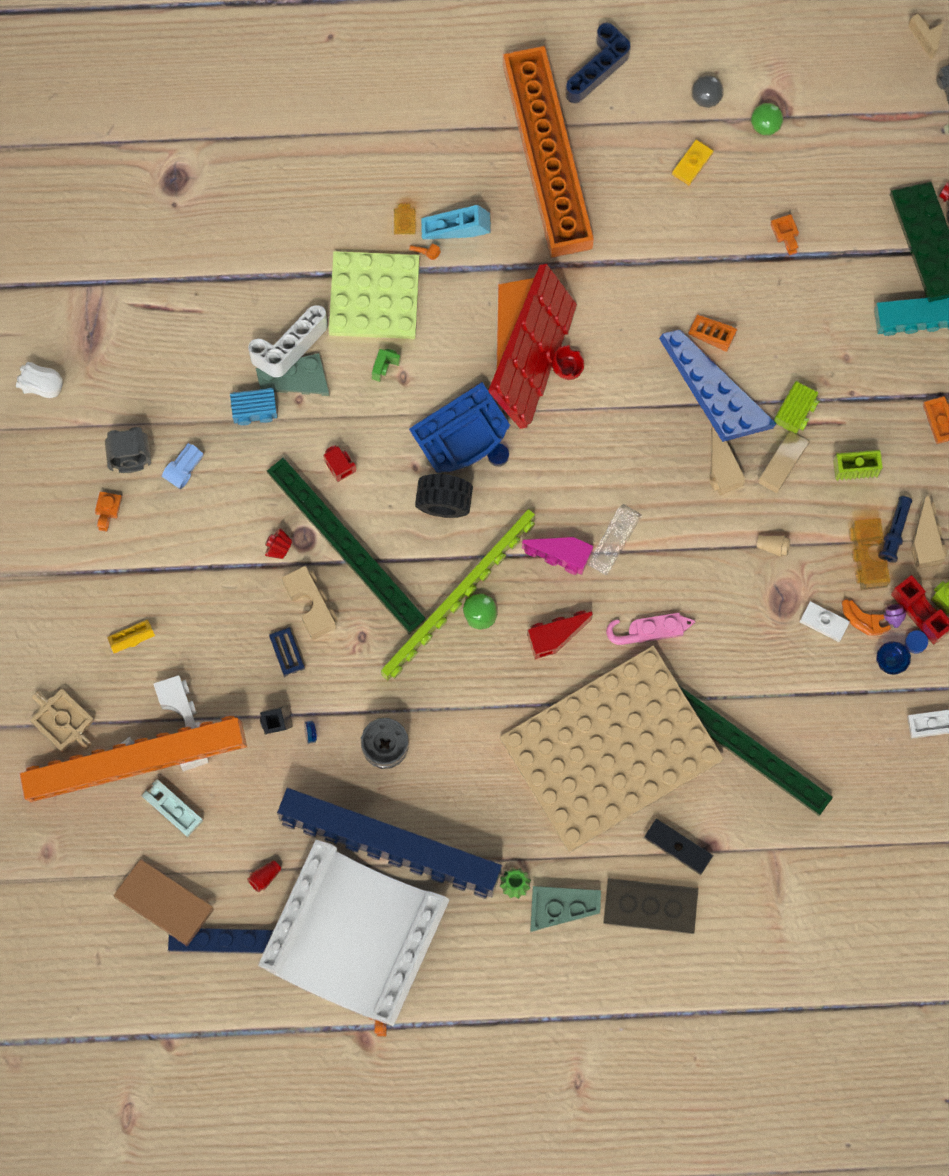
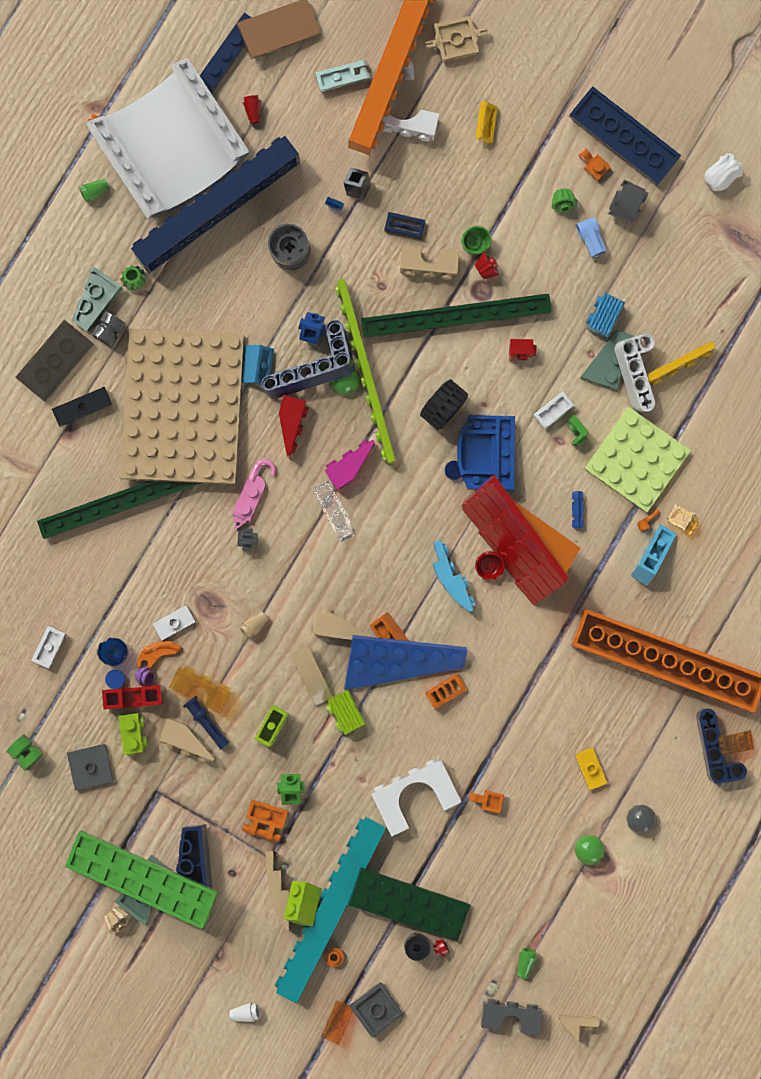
camera: 120 degrees right, 10 degrees up
none -> bright green cone [79,179,109,202]
none -> dark grey wheel [91,311,126,347]
none -> dark grey gear [237,528,258,552]
none -> dark azure panel [241,345,274,385]
none -> dark blue beam [261,320,355,399]
none -> bright green brick [277,774,305,805]
none -> blue brick [298,312,327,345]
none -> orange slope [369,612,409,641]
none -> white arch [371,758,461,836]
none -> medium azure slope [432,540,475,612]
none -> bright green hair [461,226,492,255]
none -> bright green cone [517,948,538,979]
none -> white plate [533,391,575,430]
none -> bright green piece [551,188,578,212]
none -> dark blue plate [569,86,681,186]
none -> blue axle [572,491,583,529]
none -> yellow plate [647,341,716,385]
none -> clear orange tile [718,730,754,756]

